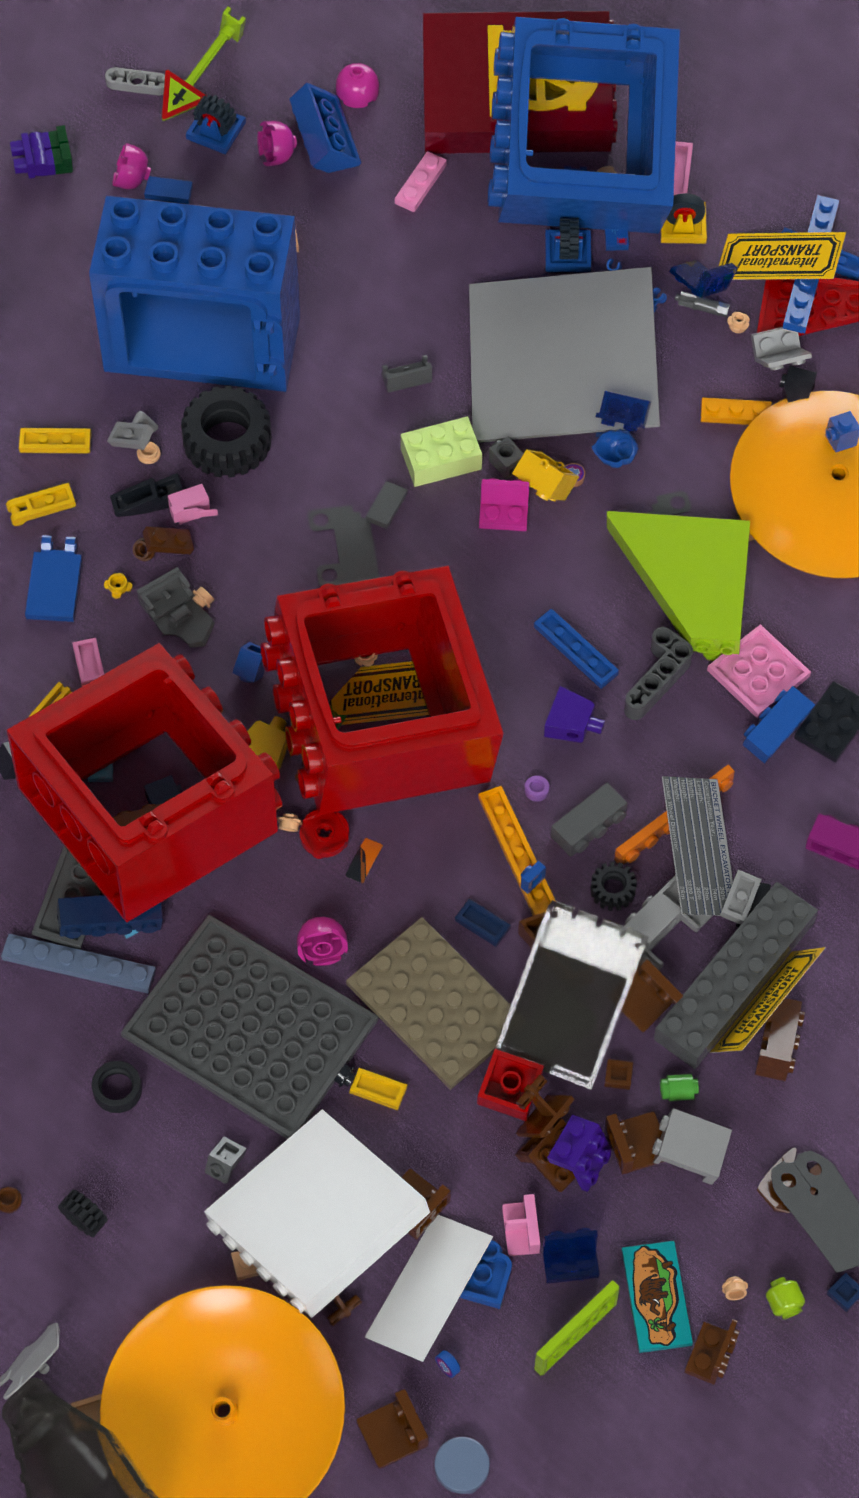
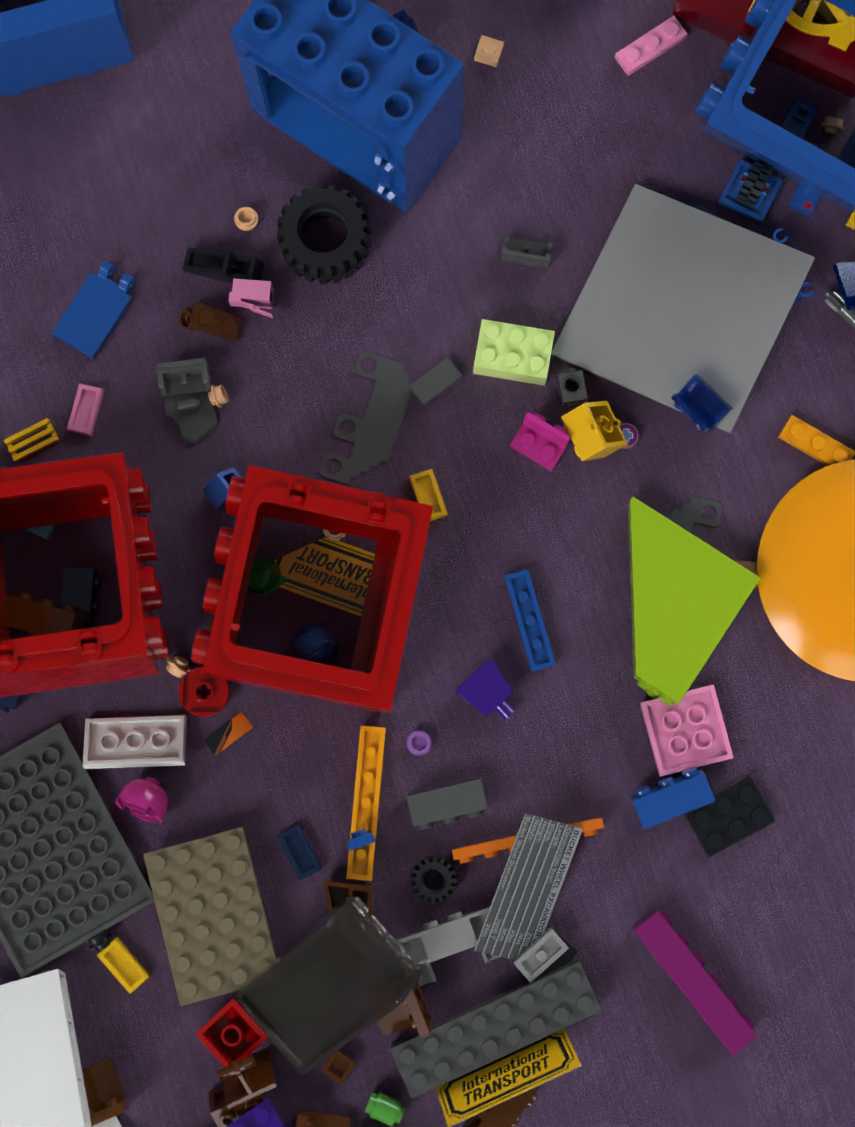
camera: 30 degrees right, 20 degrees up
yellow plate [6,483,76,526] -> none
yellow plate [19,428,91,453] -> none
yellow plate [104,573,133,599] -> none
light grey plate [107,411,158,450] -> none
yellow torso [247,716,288,770] -> none
blue hair [592,429,639,468] -> none
dark grey beam [624,627,693,720] -> none
none -> white tile [83,715,187,769]

